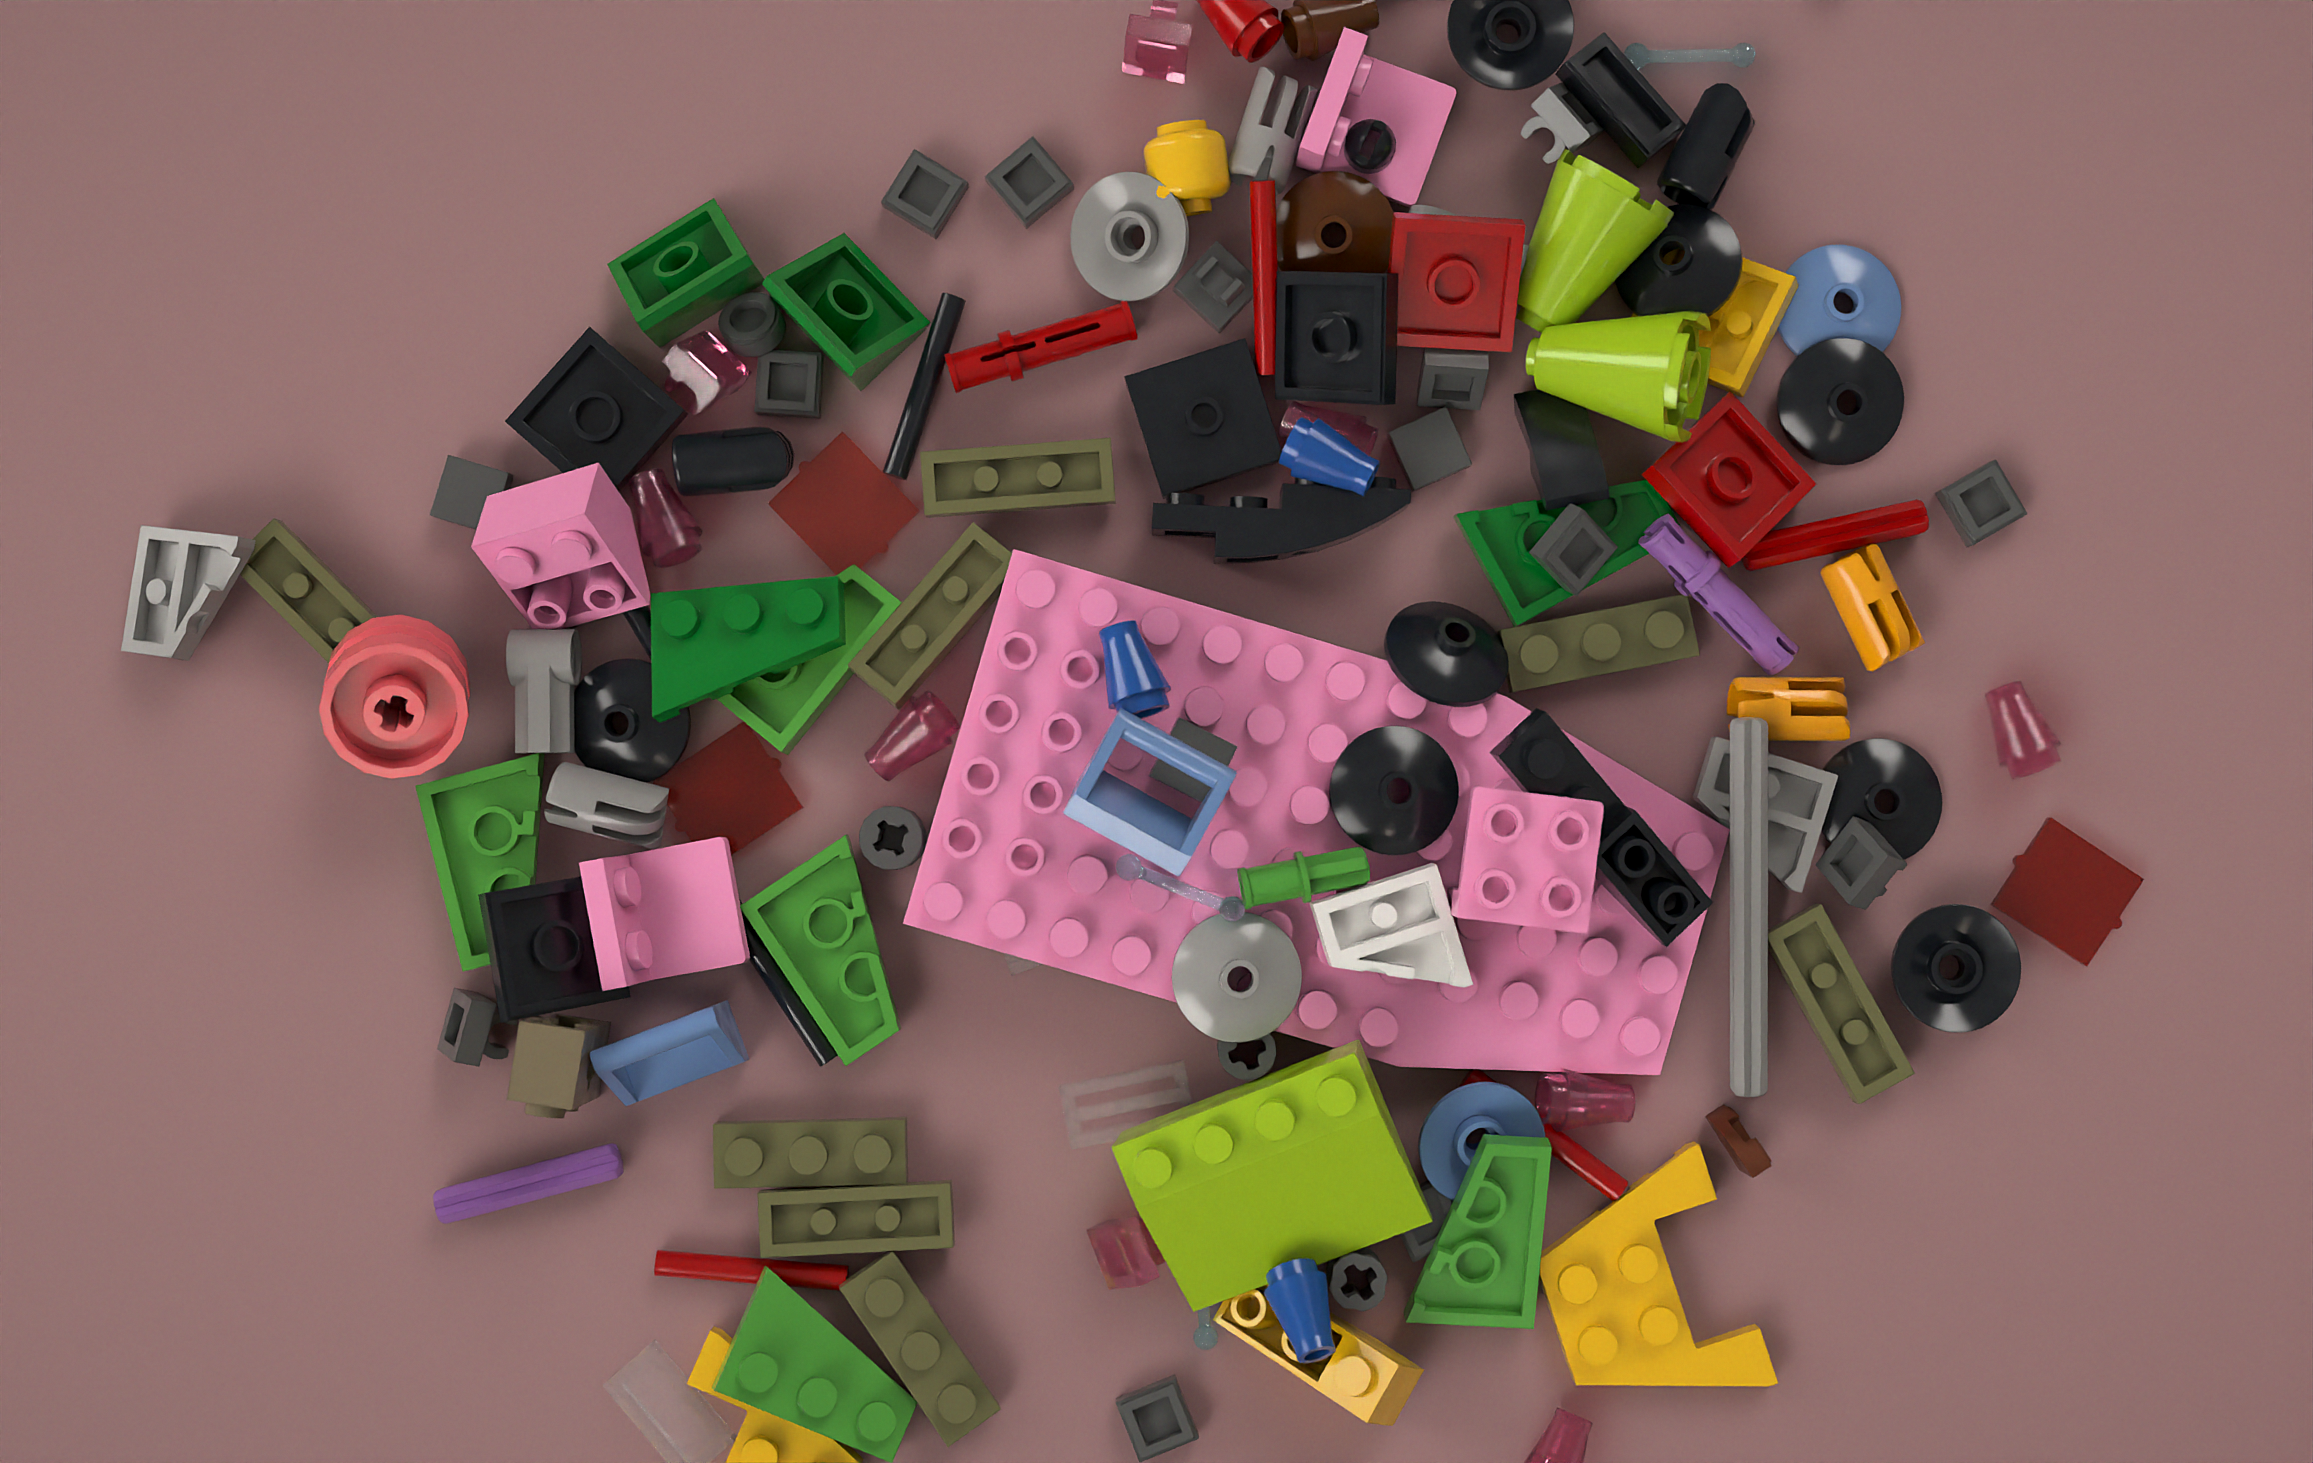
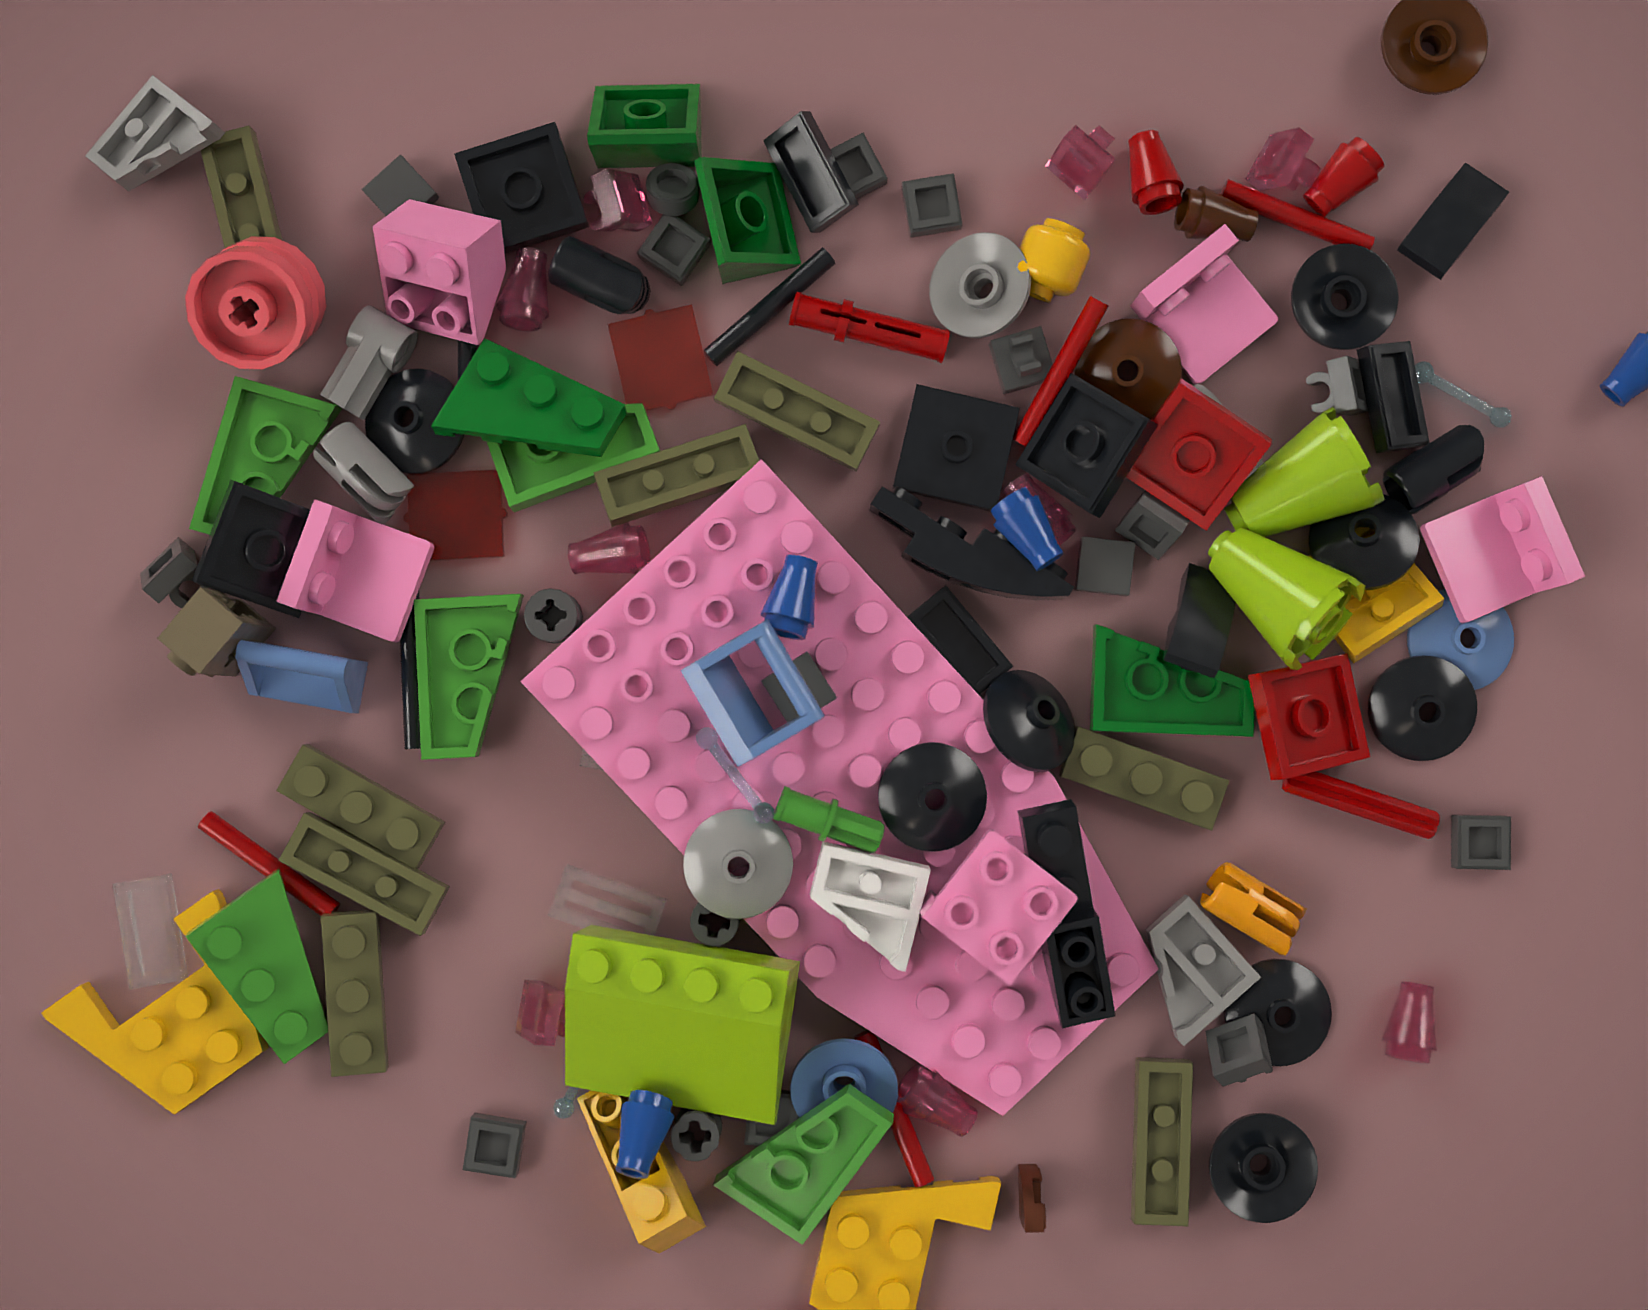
camera: 30 degrees right, 0 degrees up
medium lavender axle [433,1143,623,1224] -> none
light grey arm [1228,67,1318,195] -> none
black hinge [1344,119,1396,174] -> none
dark grey tile [1529,503,1618,596] -> none
medium lavender pin [1639,514,1799,676] -> none
light grey axle [1730,717,1768,1097] -> none
light orange arm [1820,544,1925,672] -> none
clear red piece [1990,817,2144,966] -> none
none -> black tile [763,111,859,233]
none -> black tile [907,585,1014,695]
none -> bright pink bracket [1420,476,1585,623]

